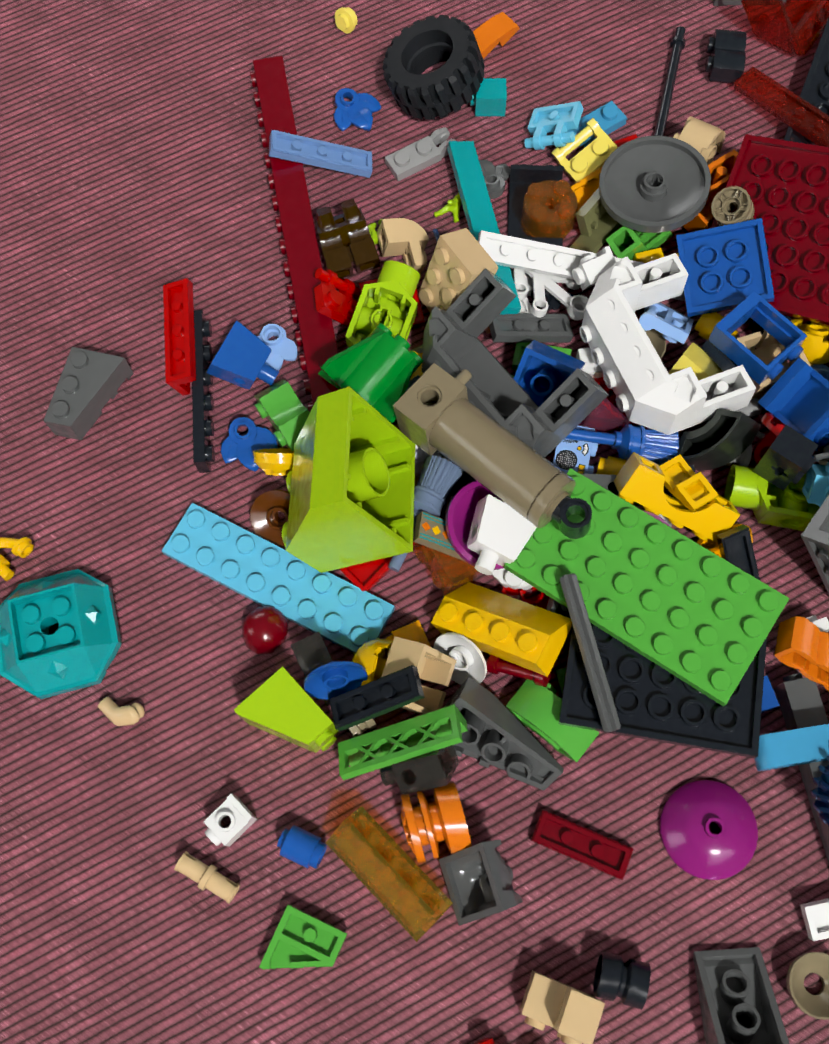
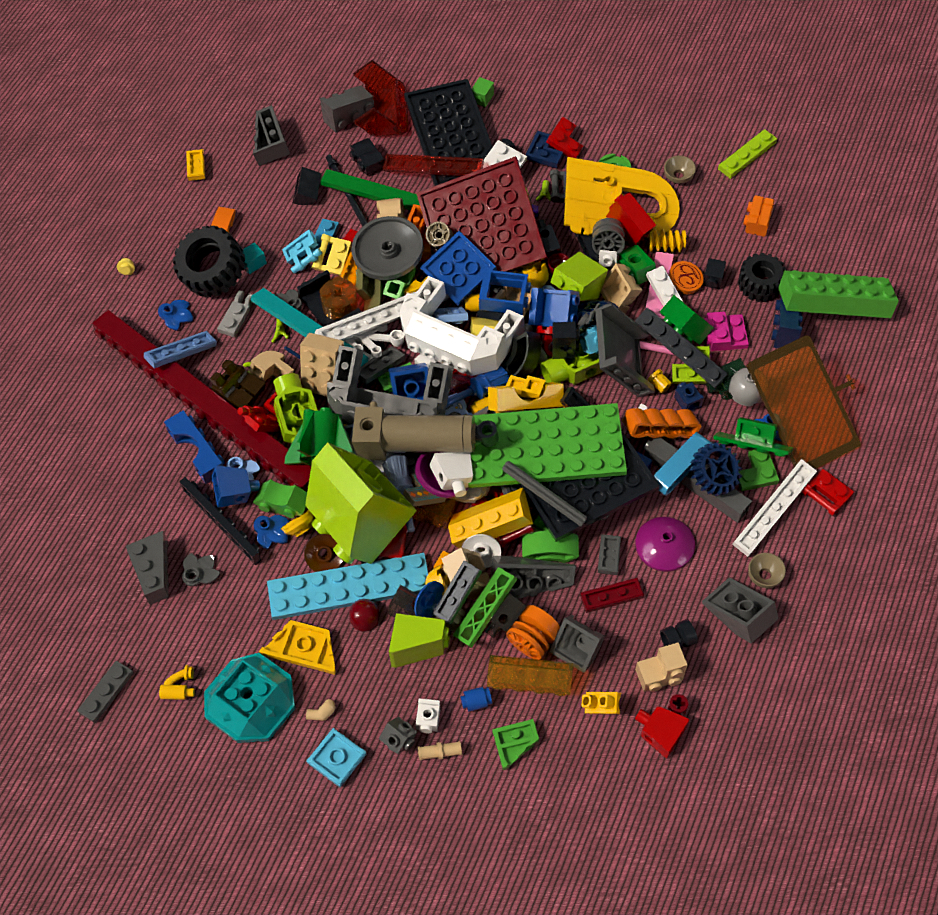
camera: 40 degrees left, 10 degrees down
red fence [163,278,196,396] -> none
white brick [572,246,617,291] -> none
none -> blue arch [164,410,225,484]
none -> dark grey plate [182,553,220,586]
none -> yellow wing [259,620,336,675]
none -> black brick [292,167,321,205]
none -> medium azure plate [306,728,367,787]
none -> green tile [321,169,420,210]
none -> dark grey brick [379,717,417,754]
none -> yellow hips [581,692,621,714]
none -> dark grey plate [598,534,621,575]

